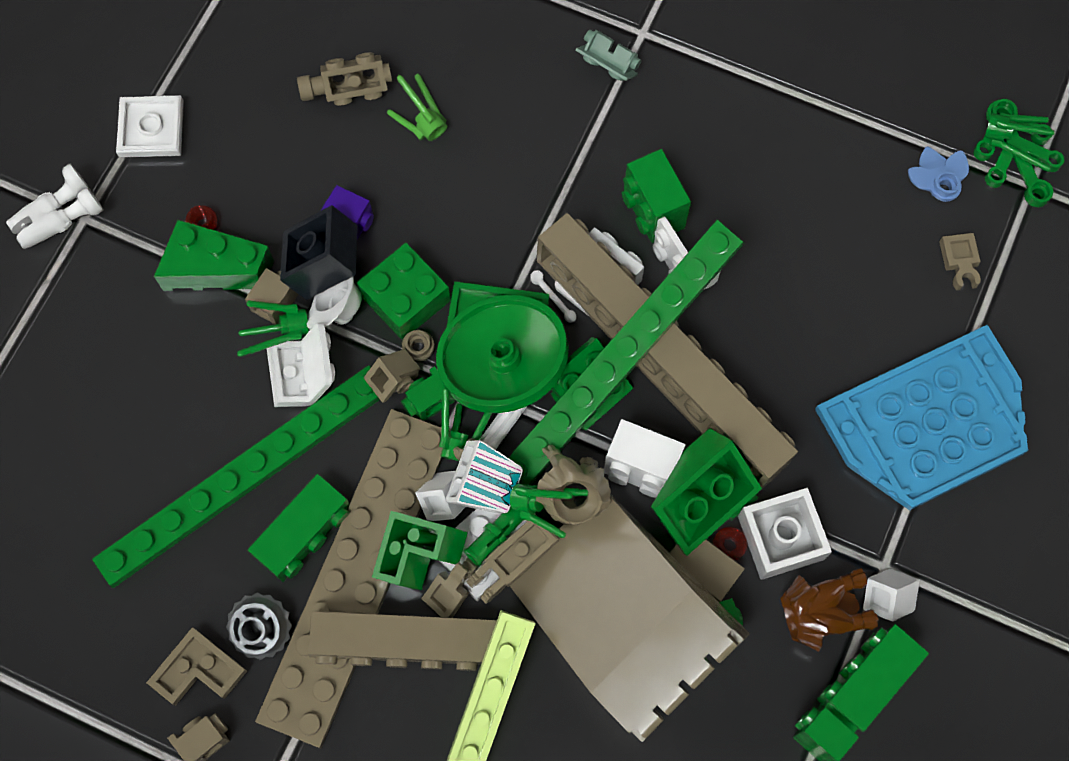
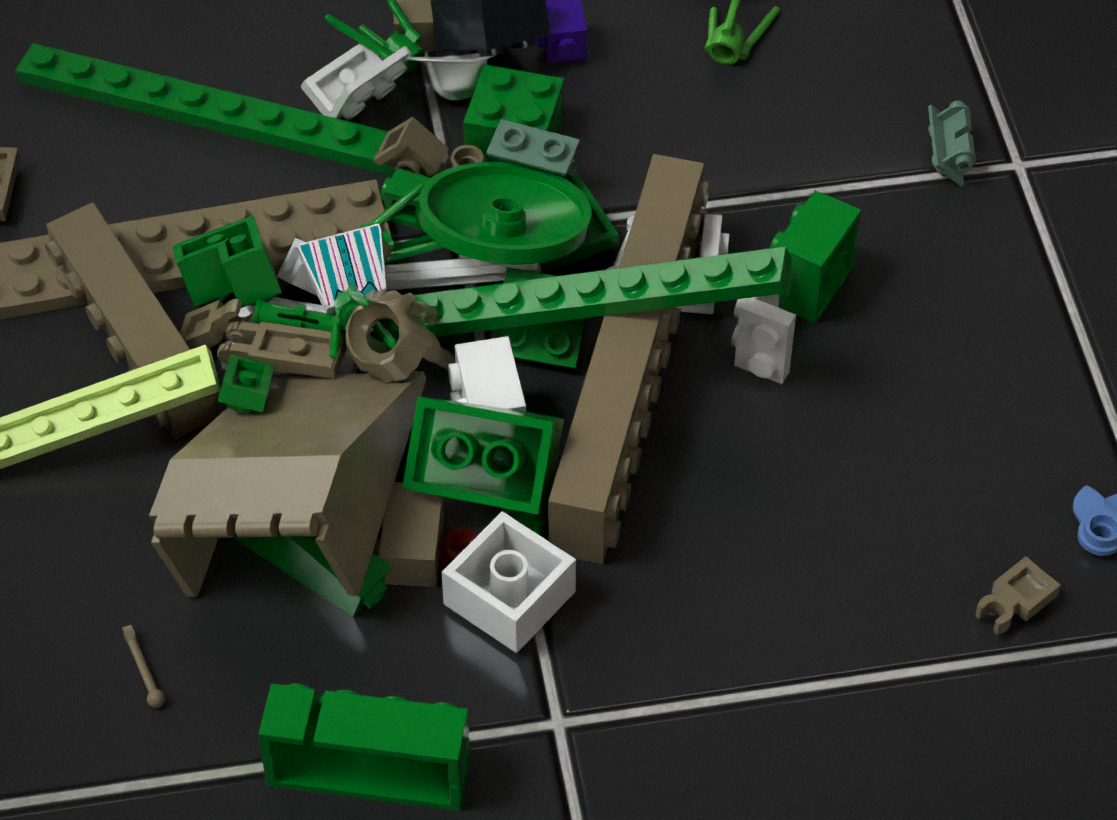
camera: 55 degrees right, 20 degrees down
dark grey piece [226,592,292,660] -> none
green brick [247,474,350,582] -> none
reddish brown piece [780,568,879,652] -> none
dark azure plate [815,325,1028,510] -> none
white panel [863,569,920,622] -> none
none -> green plate [218,354,274,413]
none -> sand green hinge [486,119,580,178]

